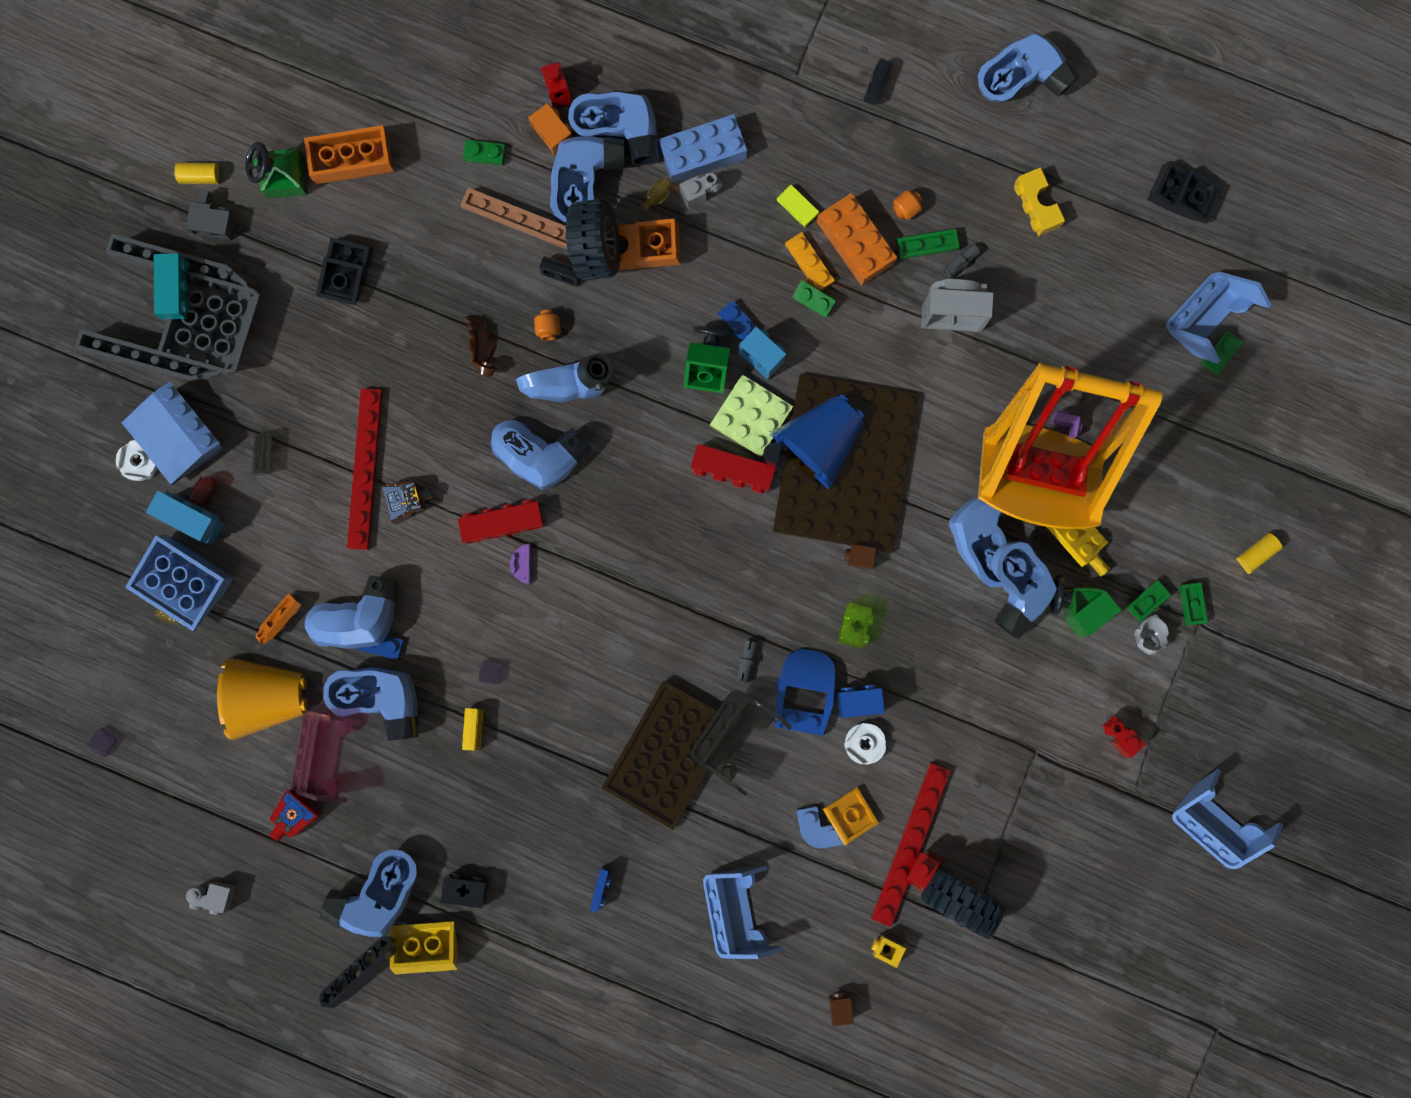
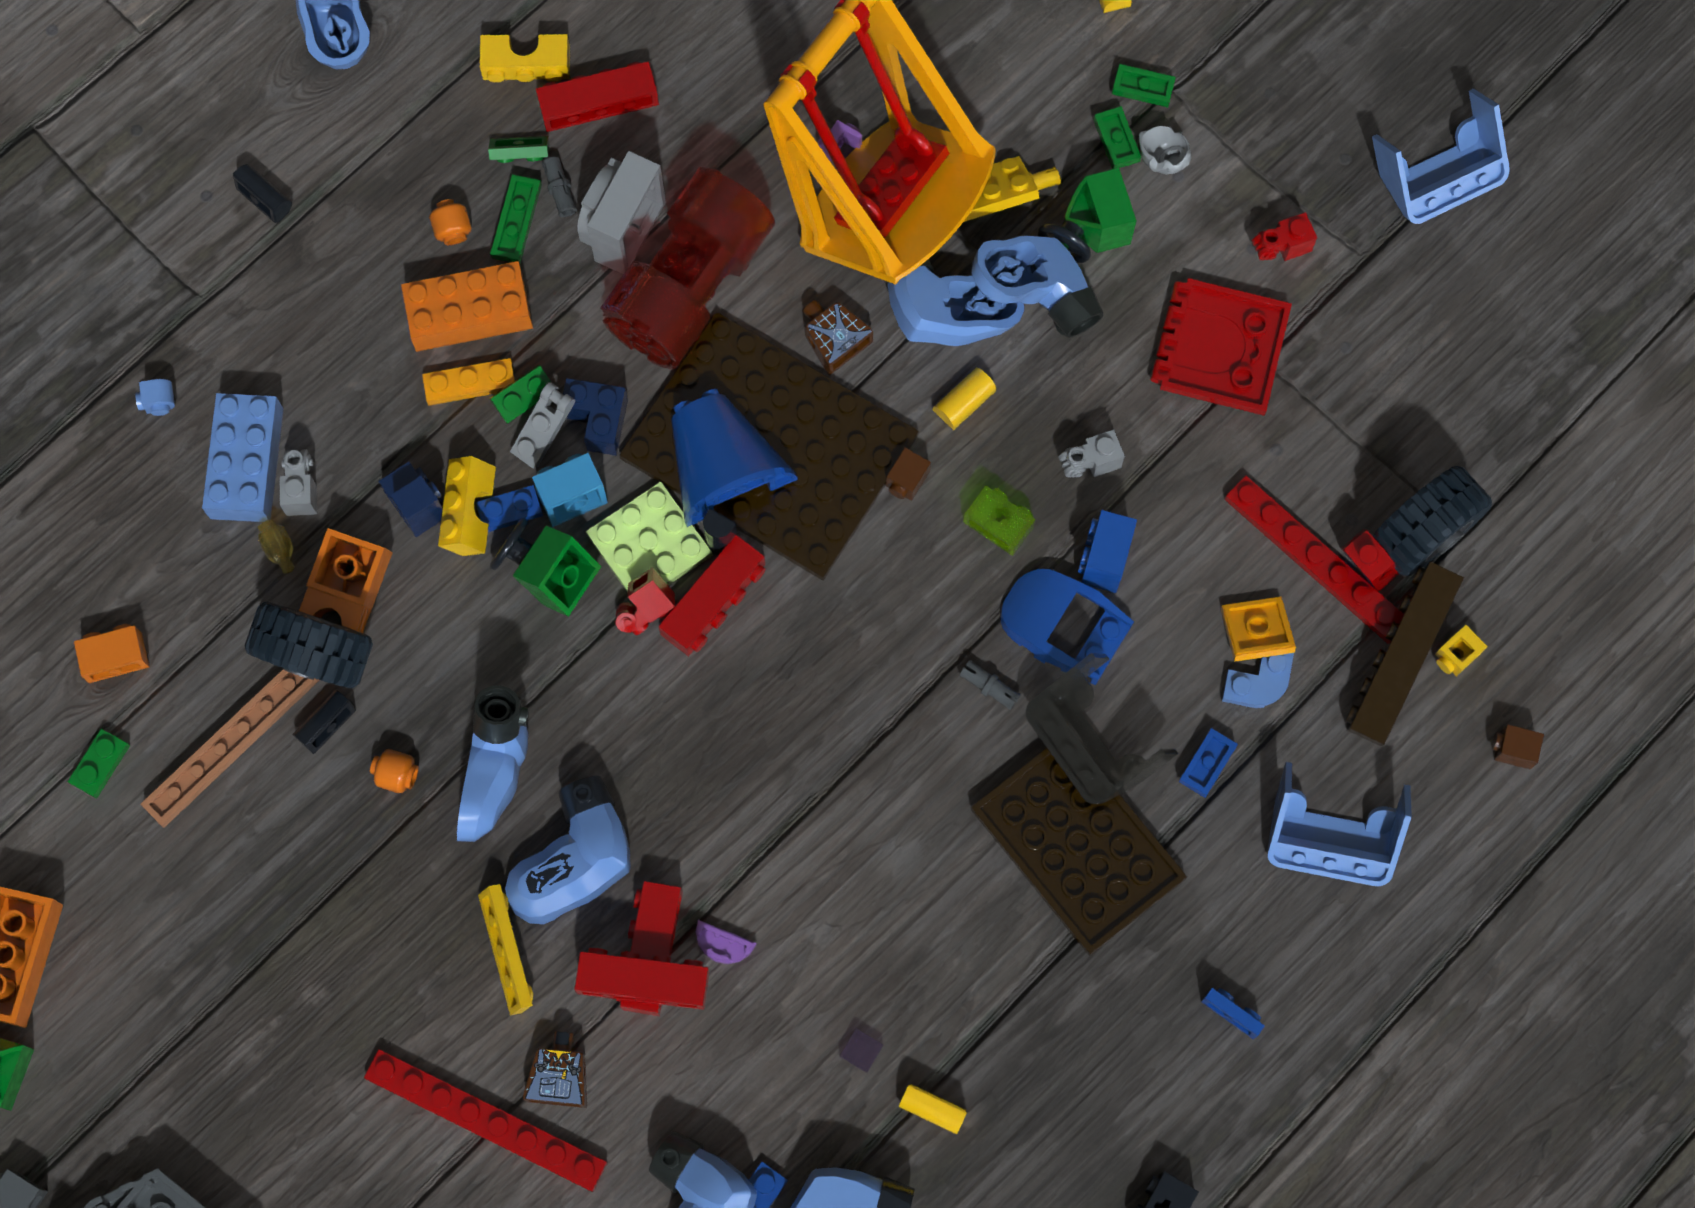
camera: 70 degrees left, 10 degrees down
black slope [316,237,373,306] -> none
reddish brown plant [464,316,497,376] -> none
red torso [541,62,572,109] -> none
medium blue piece [550,136,624,222] -> none
medium blue piece [568,92,659,165] -> none
neon yellow tile [777,185,819,227] -> none
white plate [844,723,886,764] -> none
none -> medium blue plate [135,379,175,416]
none -> dark blue brick [378,462,444,537]
none -> yellow arch [438,456,496,556]
none -> yellow plate [478,884,533,1016]
none -> green plate [488,136,549,163]
none -> light grey plate [510,382,575,469]
none -> red brick [536,61,659,132]
none -> dark blue brick [563,378,628,456]
none -> red brick [574,948,709,1010]
none -> clear red cylinder [600,167,775,369]
none -> red brick [615,567,675,635]
none -> reddish brown torso [803,300,873,376]
none -> yellow brick [933,367,996,430]
none -> light grey brick [1058,430,1125,478]
none -> red hinge [1150,278,1292,416]
none -> blue plate [1179,728,1238,798]
none -> dark brown brick [1345,562,1464,747]

